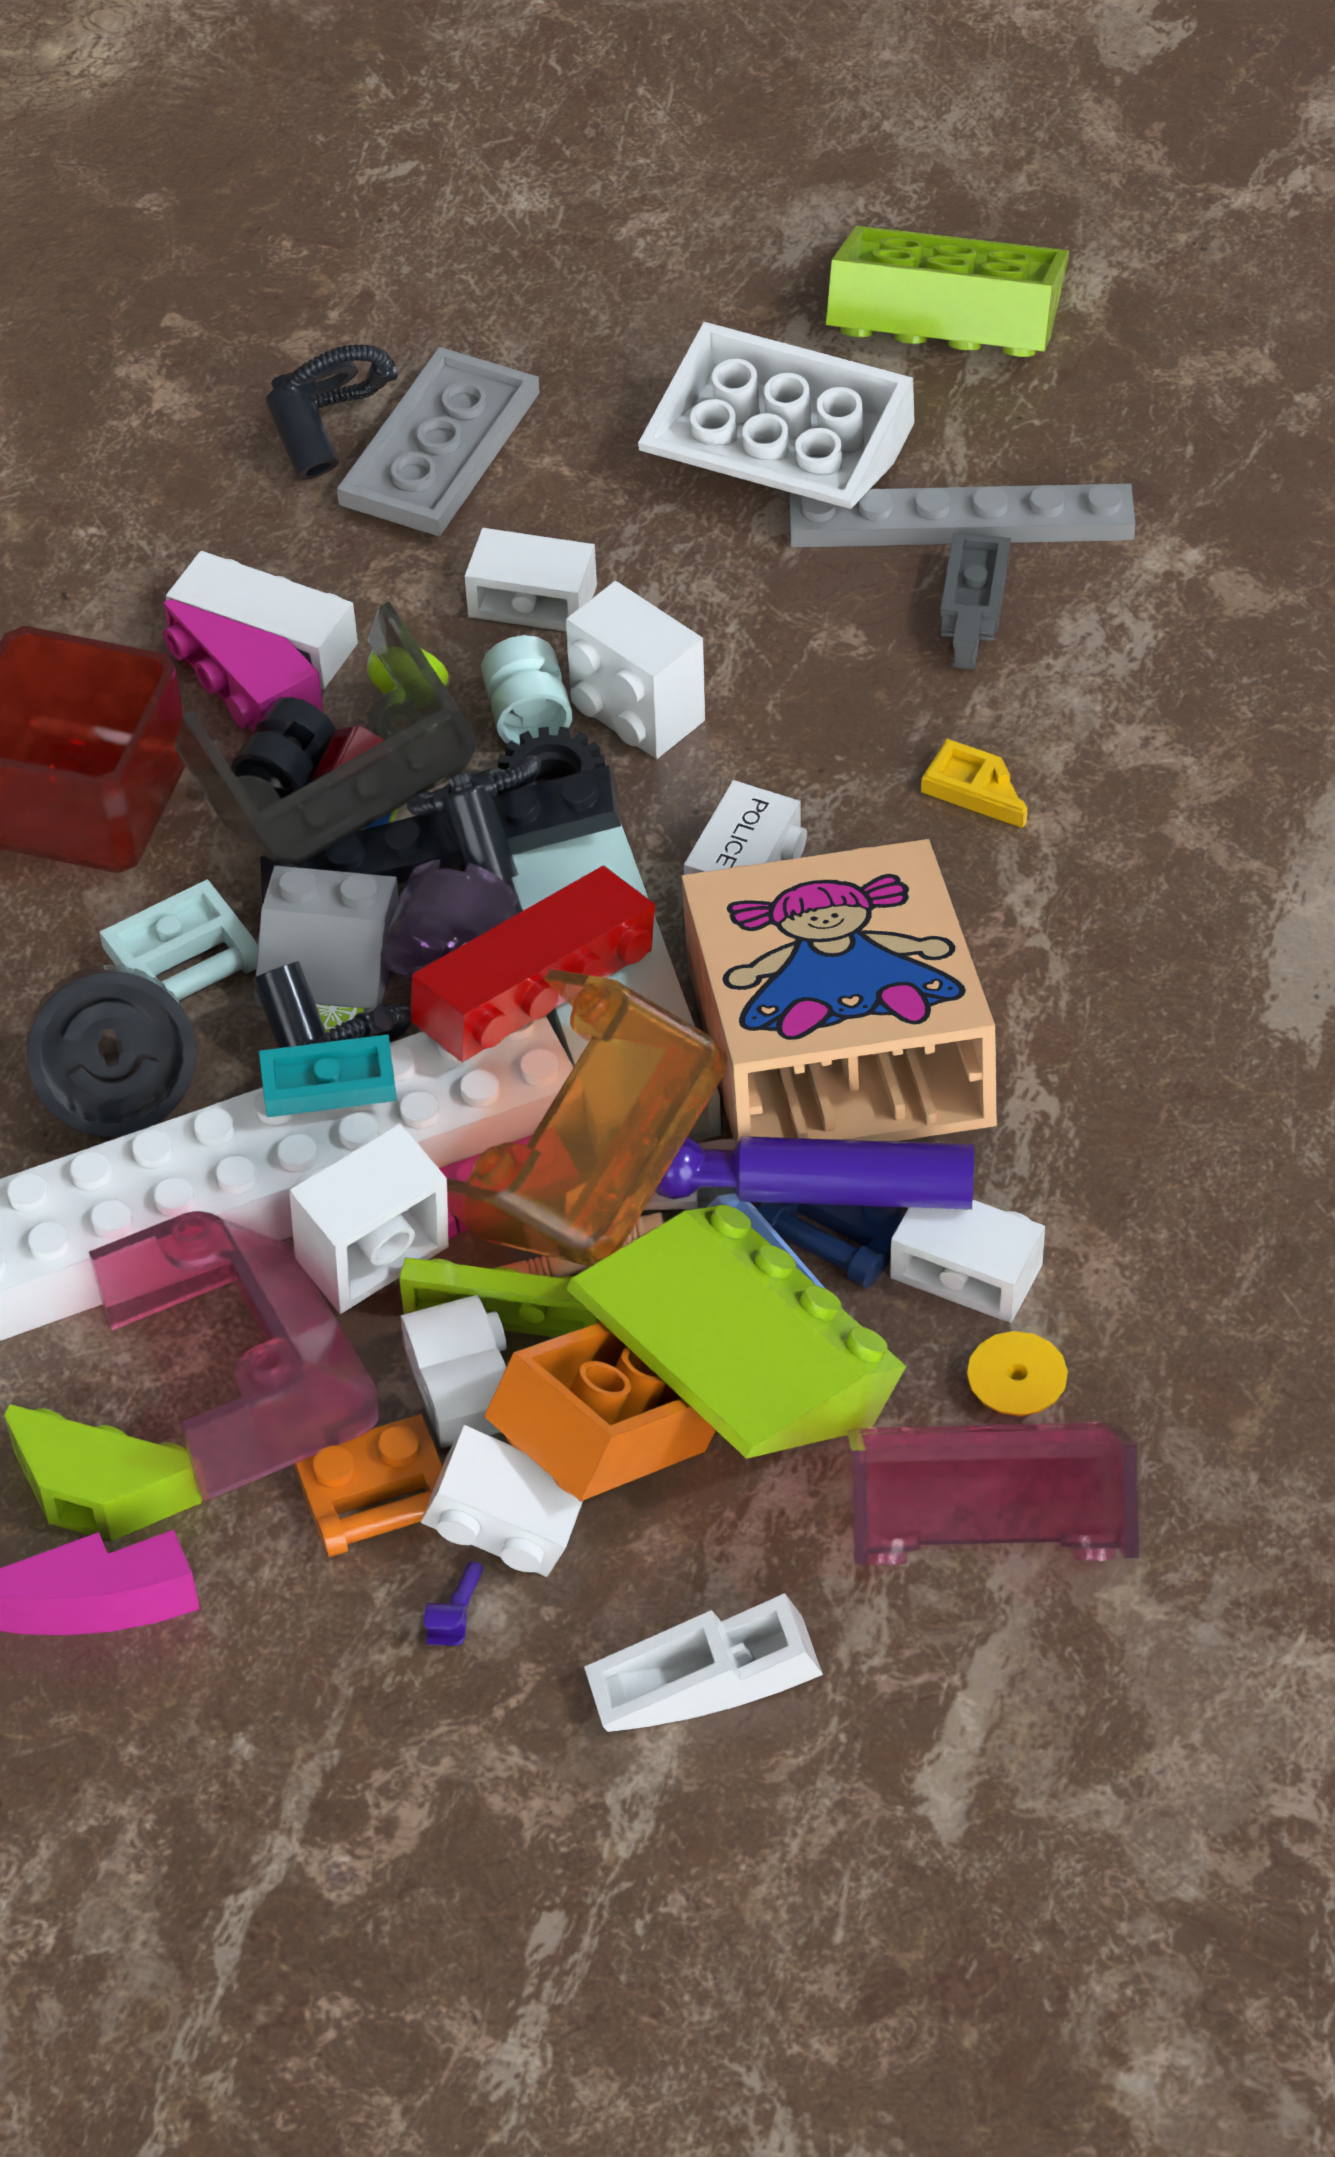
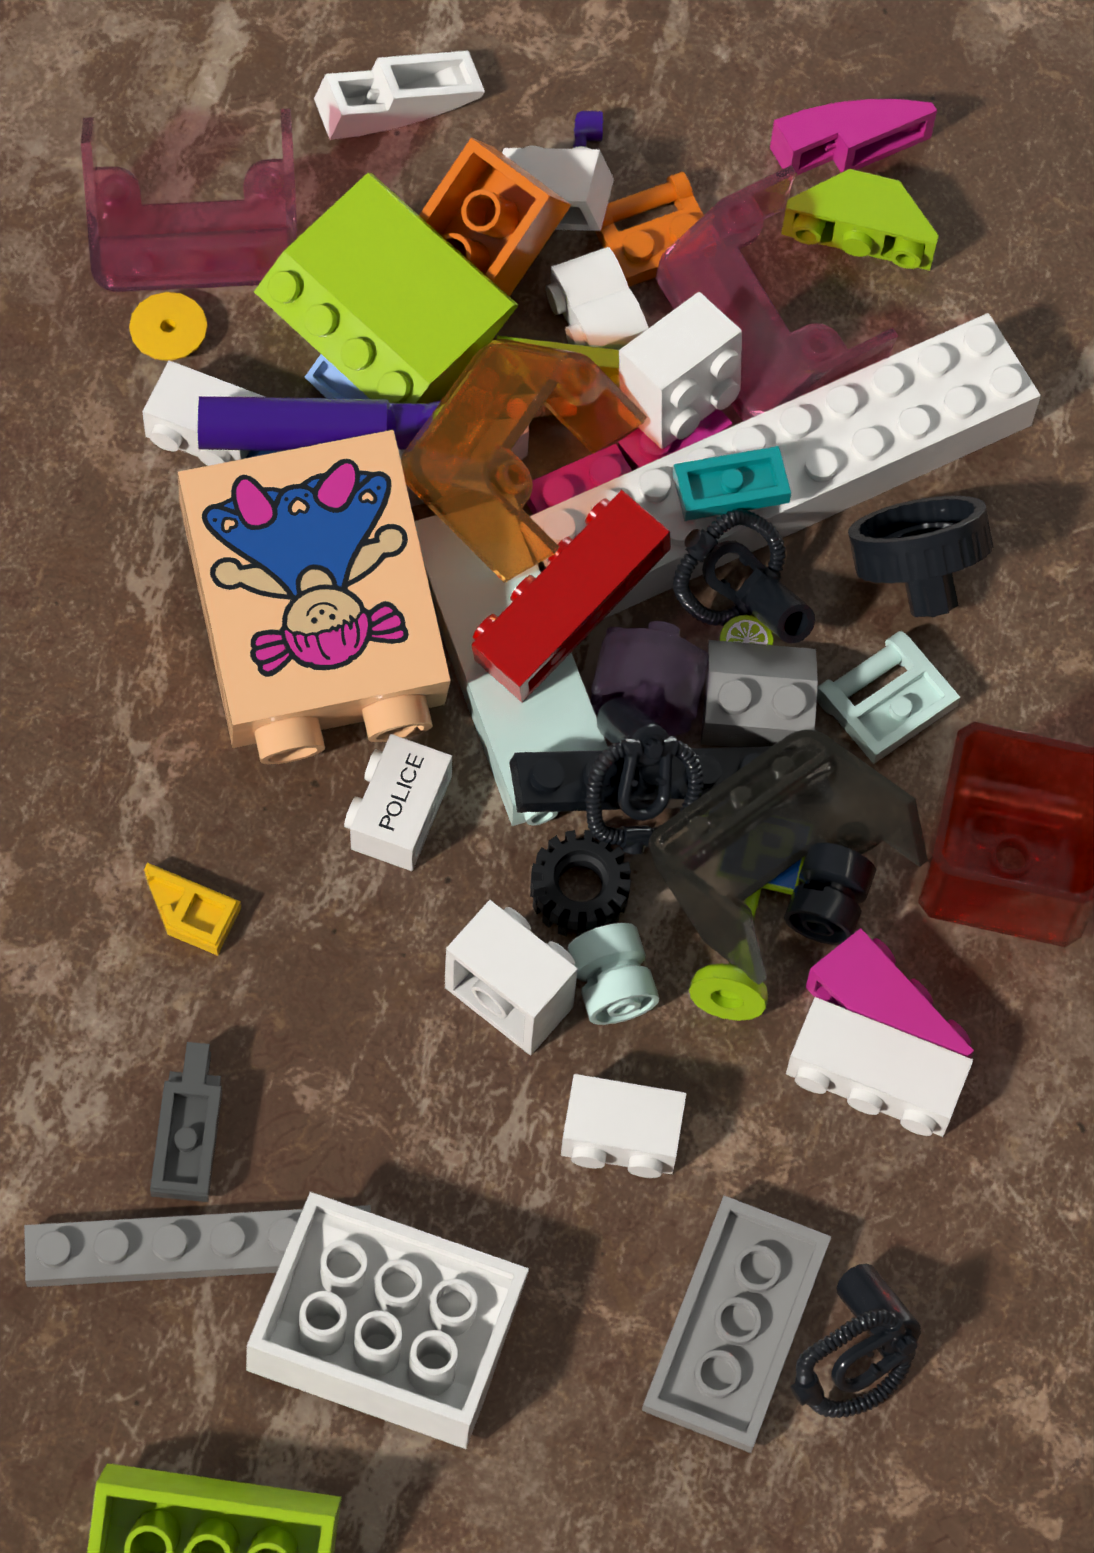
camera: 170 degrees right, 15 degrees up
dark red slope [312,725,394,786] -> none

